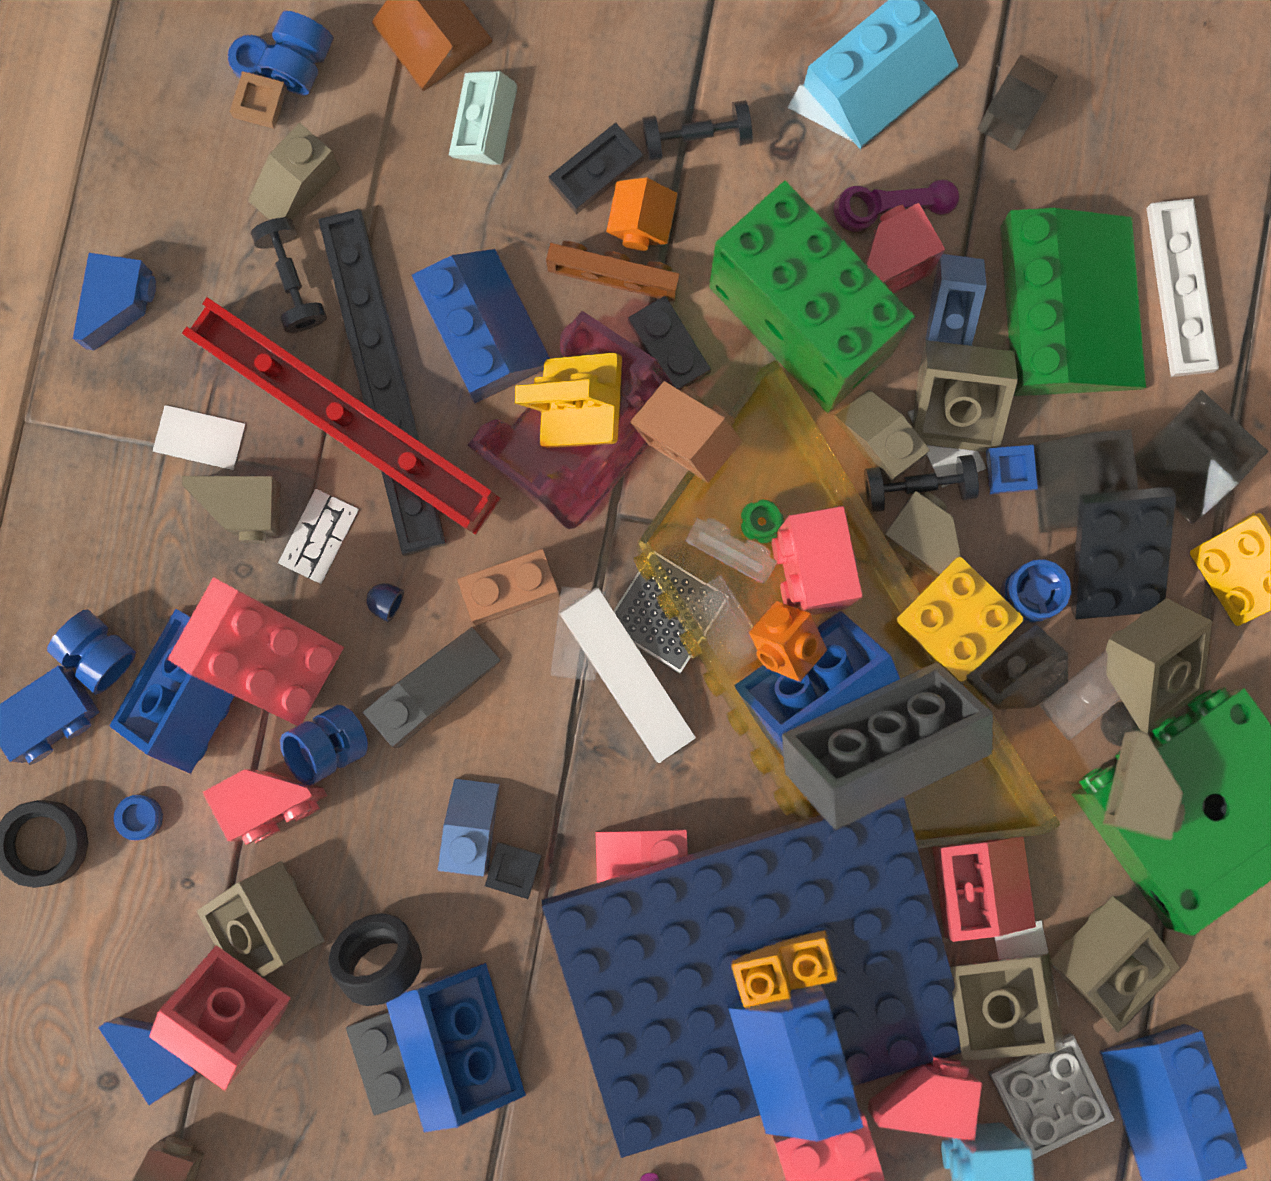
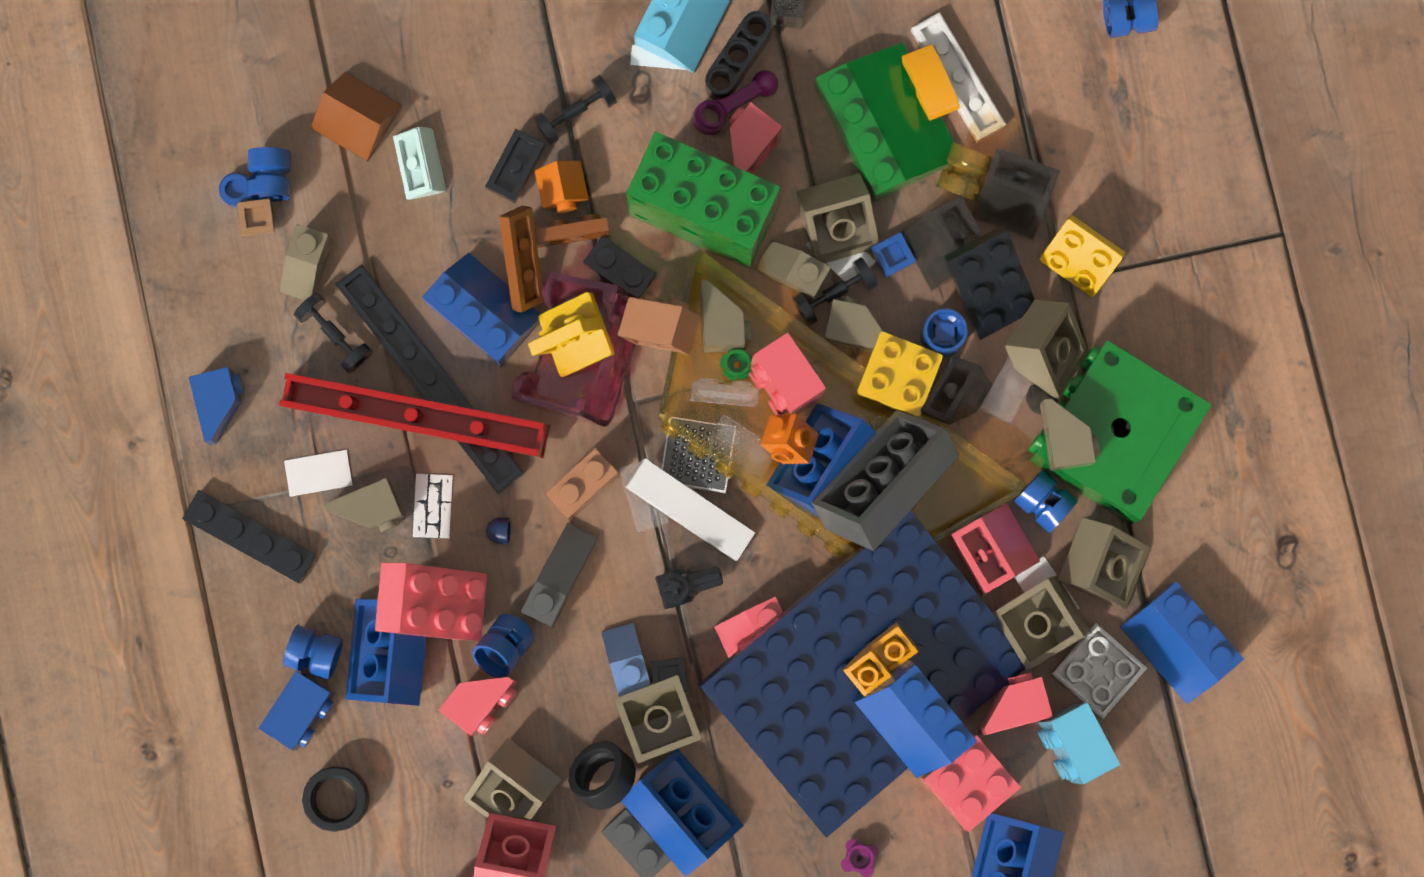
camera: 25 degrees left, 0 degrees up
blue tile [114,795,163,840] -> none
medium blue slope [926,254,987,346] -> none
none -> black plate [182,490,317,584]
none -> dark orange plate [499,205,545,313]
none -> dark tan slope [614,675,702,763]
none -> black axle [655,566,723,609]
none -> dark tan slope [700,280,751,353]
none -> black beam [705,11,771,101]
none -> light orange slope [902,44,960,121]
none -> clear yellow wheel [936,143,993,201]
none -> blue wheel [1014,470,1078,533]

